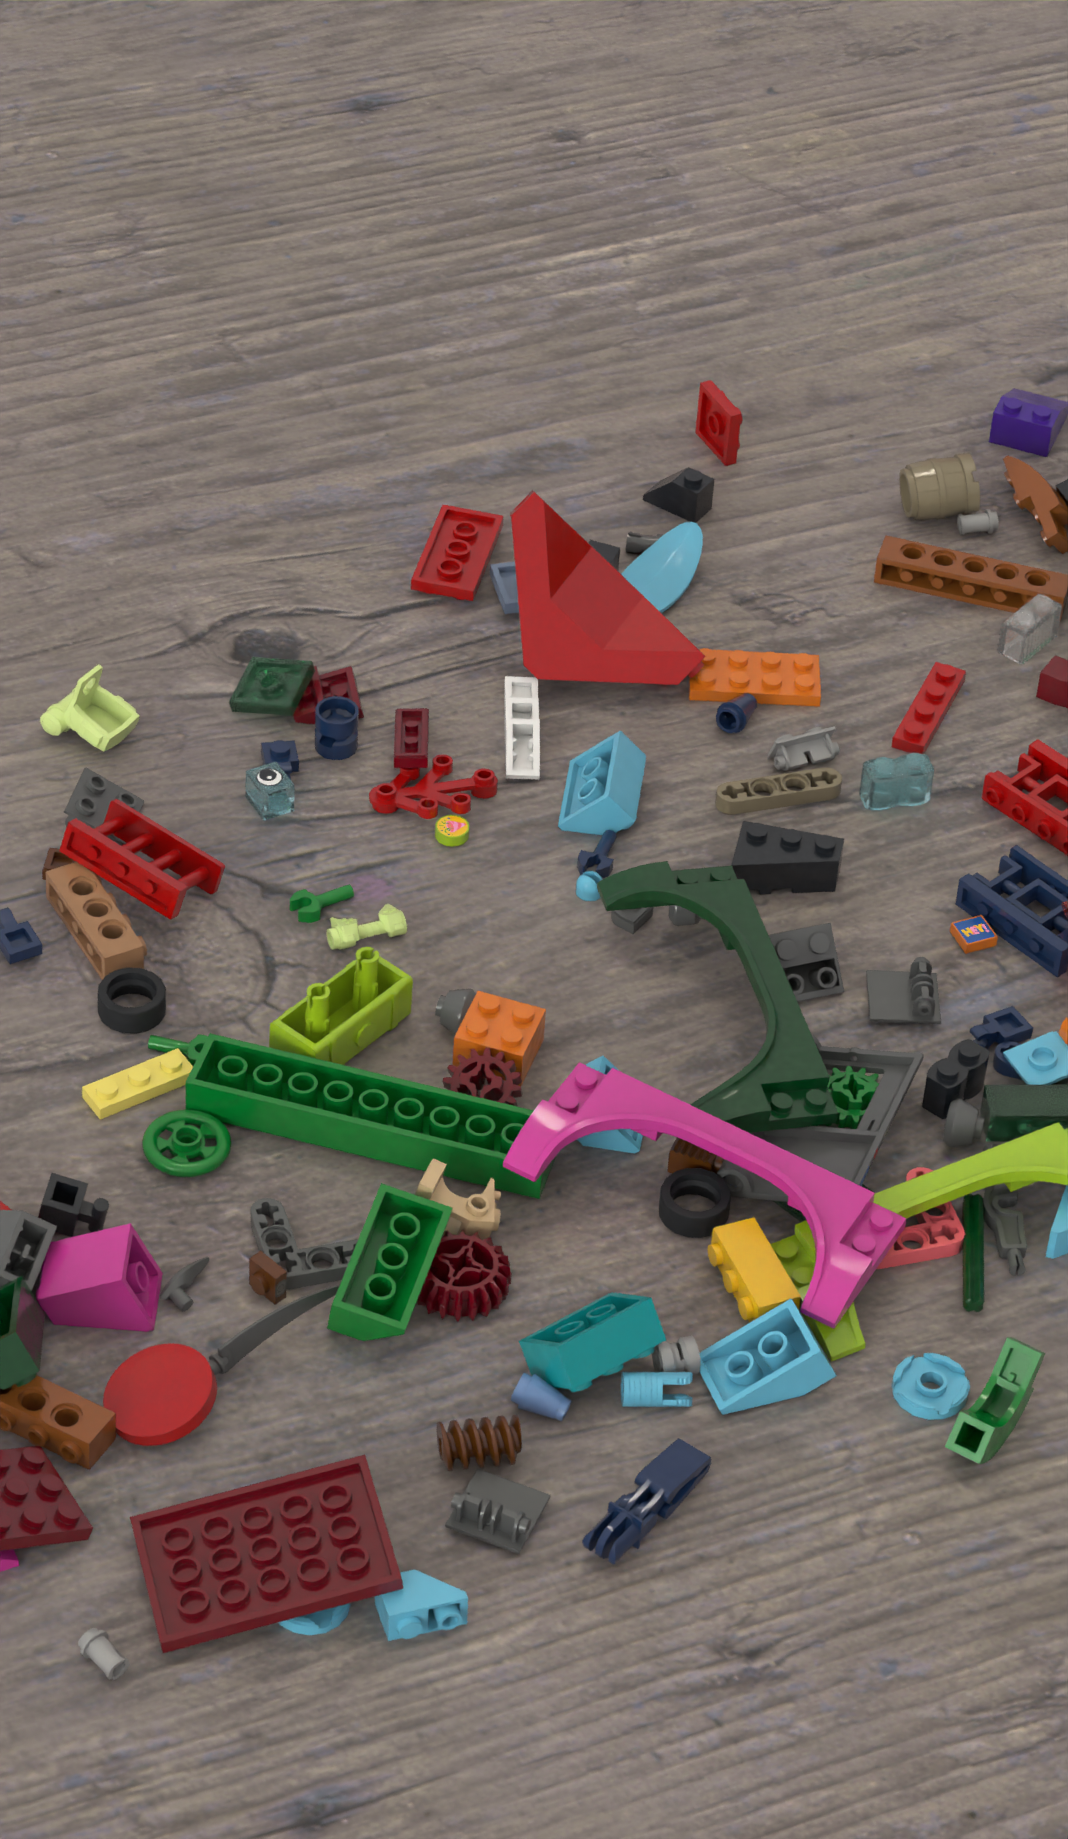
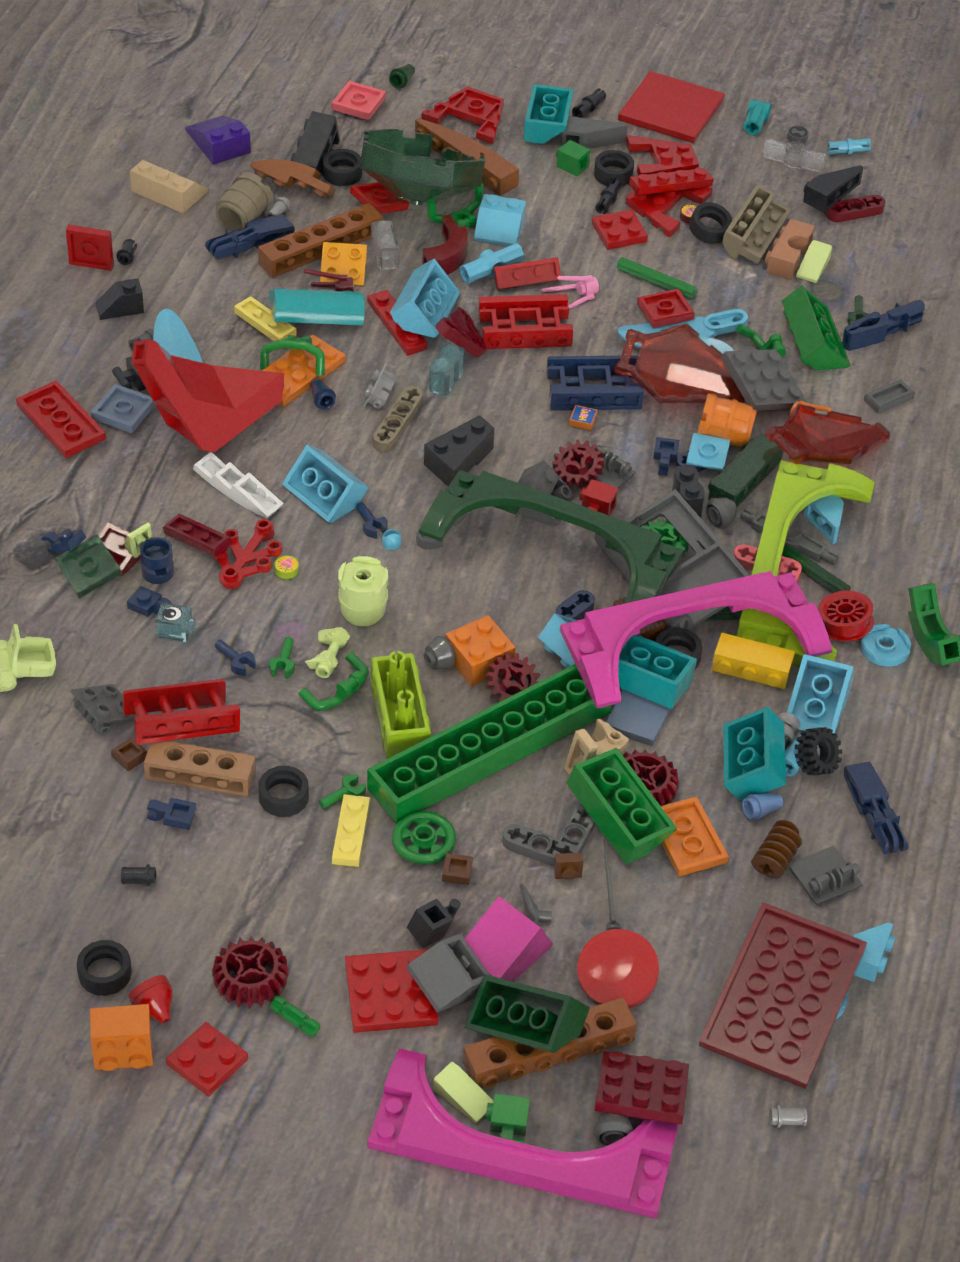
camera: 50 degrees left, 5 degrees up
none -> dark blue plate [41,529,86,553]
none -> black pin [116,239,137,265]
none -> yellowish green slope [124,522,153,558]
none -> tan slope [130,160,209,214]
none -> dark blue arm [205,214,295,260]
none -> dark blue bar [215,639,256,676]
none -> light yellow plate [234,296,296,341]
none -> green piece [260,335,325,376]
none -> teal brick [268,288,364,325]
none -> green piece [298,652,369,711]
none -> dark red plant [304,269,354,292]
none -> light orange hinge [320,242,367,286]
none -> yellowish green piece [338,556,388,626]
none -> medium azure slope [390,259,460,338]
none -> dark red beam [435,307,487,358]
none -> reddish brown plate [442,853,473,885]
none -> dark red gear [552,439,605,489]
none -> dark blue beam [556,590,595,620]
none -> red brick [579,479,618,516]
none -> sand blue tile [606,690,671,746]
none -> teal brick [618,635,697,709]
none -> orange plate [661,796,729,877]
none -> black tyre [794,727,842,776]
none -> red wheel [818,591,874,641]

